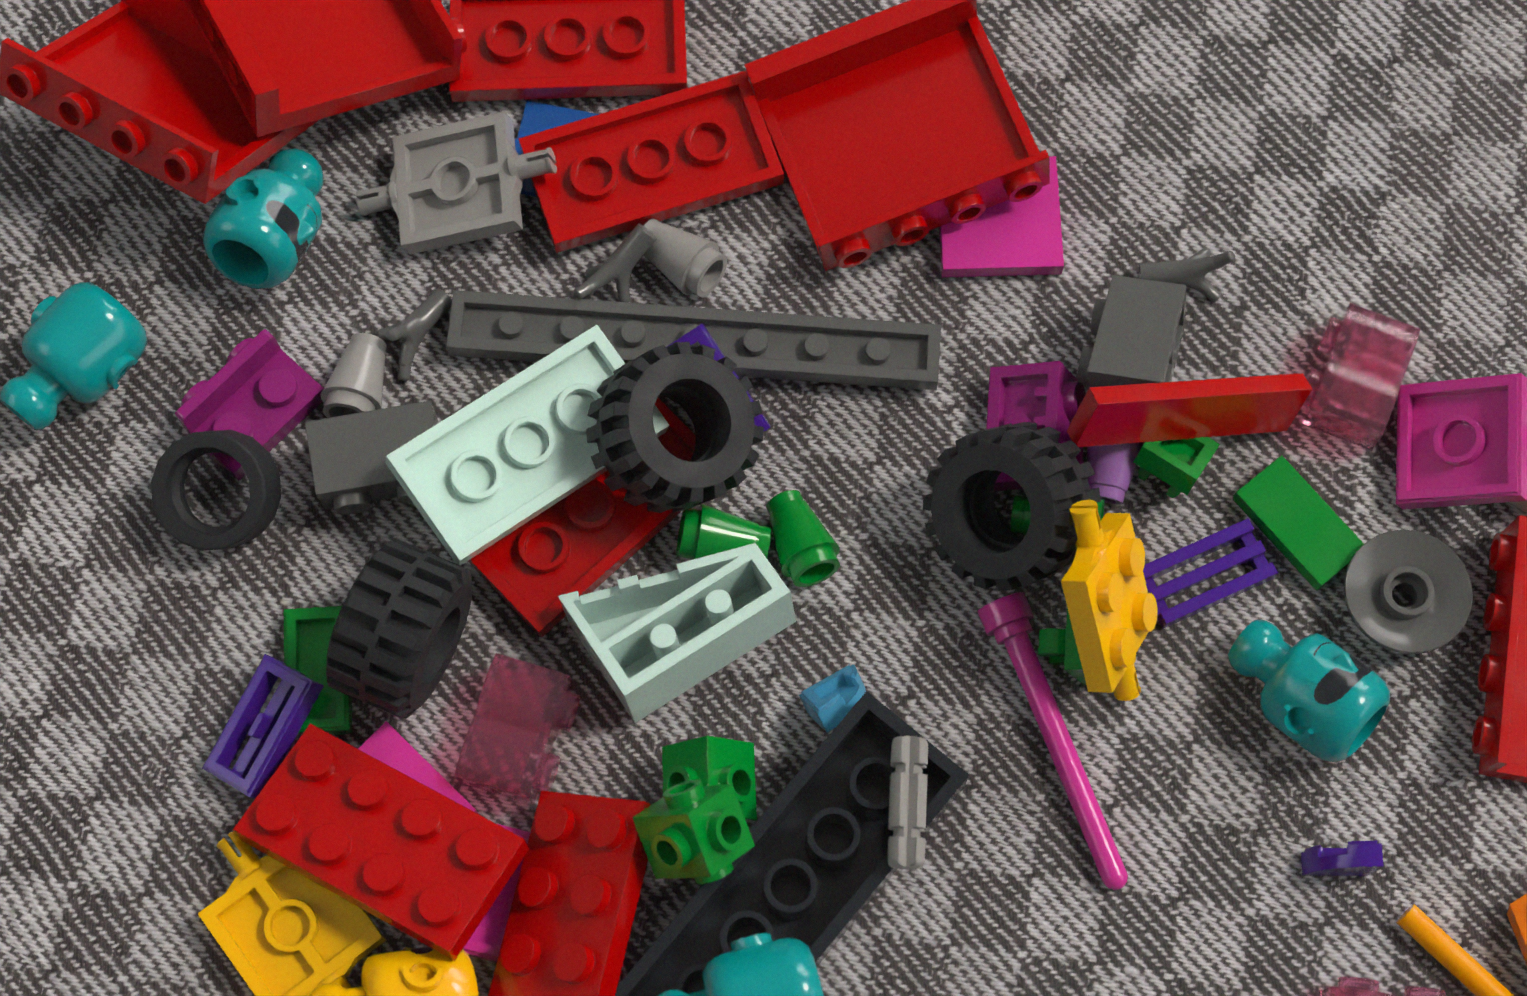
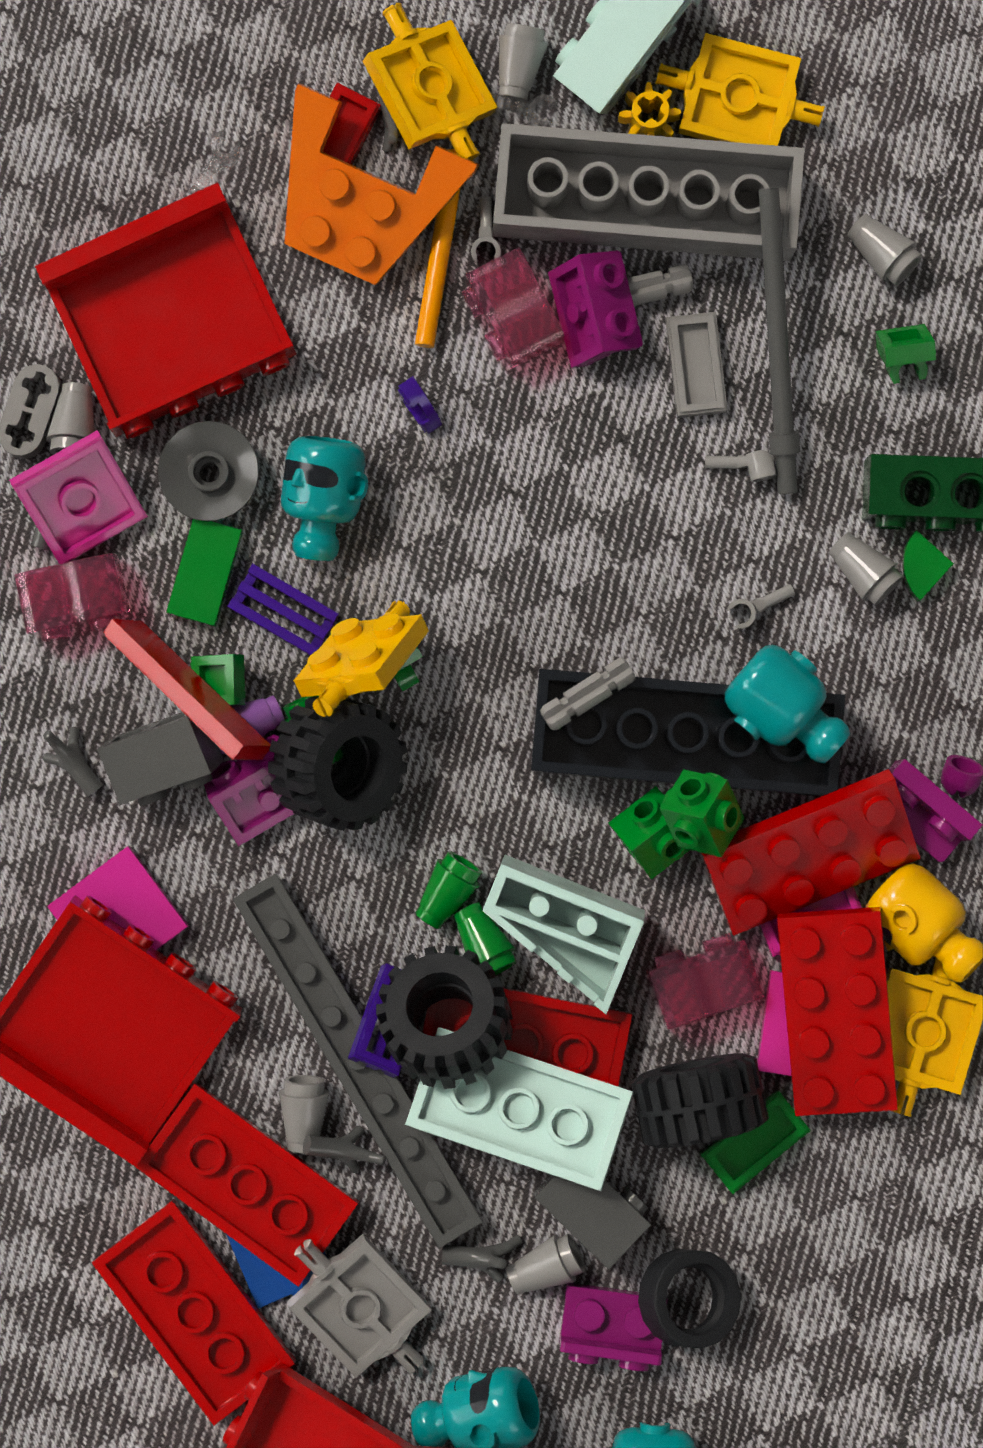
camera: 120 degrees left, 15 degrees up
dark purple tile [202,654,324,799] -> none
dark azure tile [799,664,866,733] -> none
dark pink piece [977,592,1128,890] -> none

